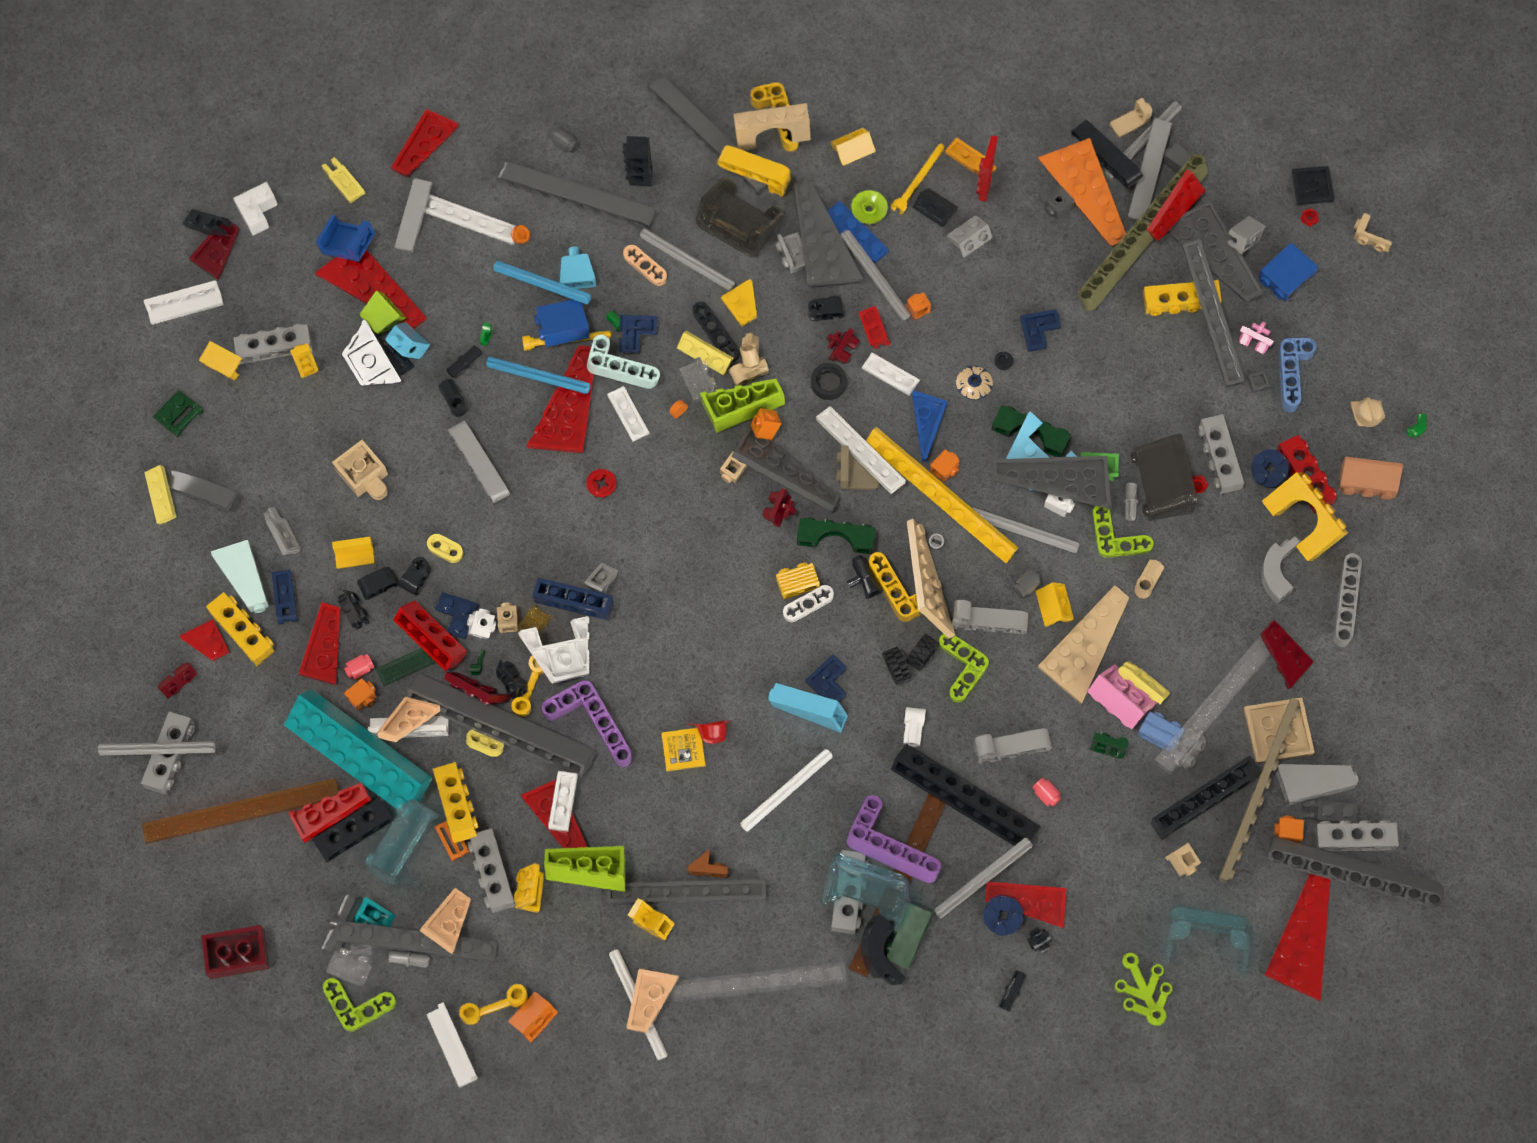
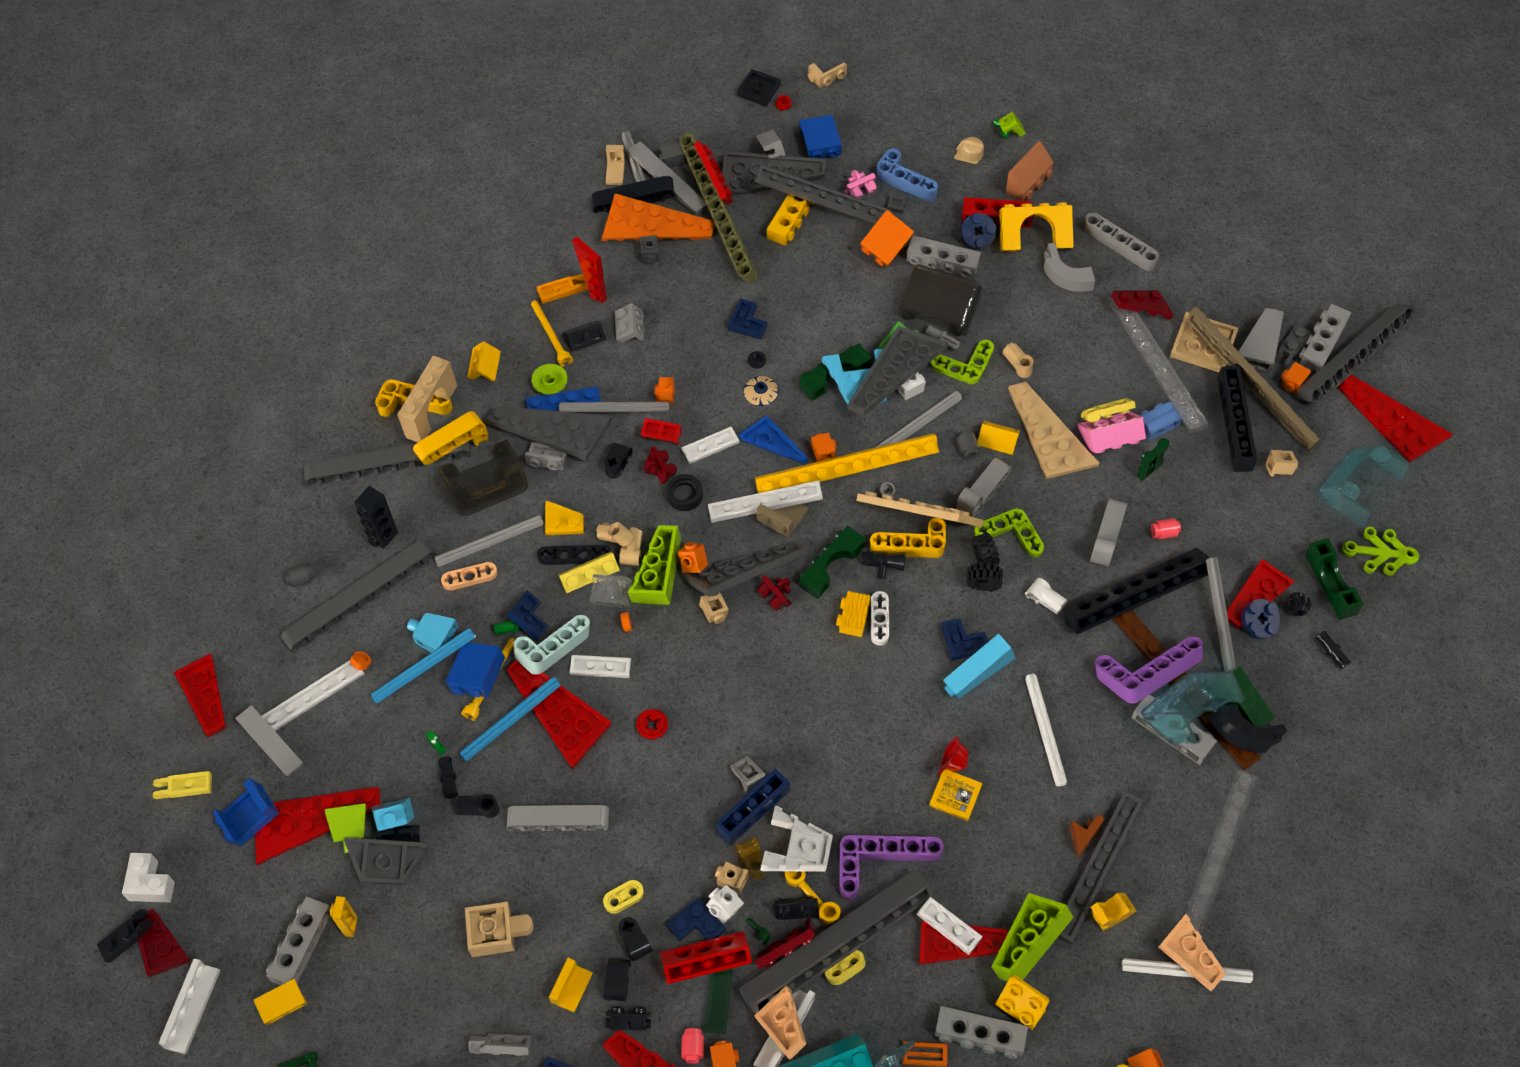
camera: 60 degrees left, 10 degrees down
yellow brick [433,762,479,843] -> none
none -> orange slope [860,210,914,267]
none -> lime bracket [998,111,1026,137]
none -> dark green arch [1305,538,1364,620]

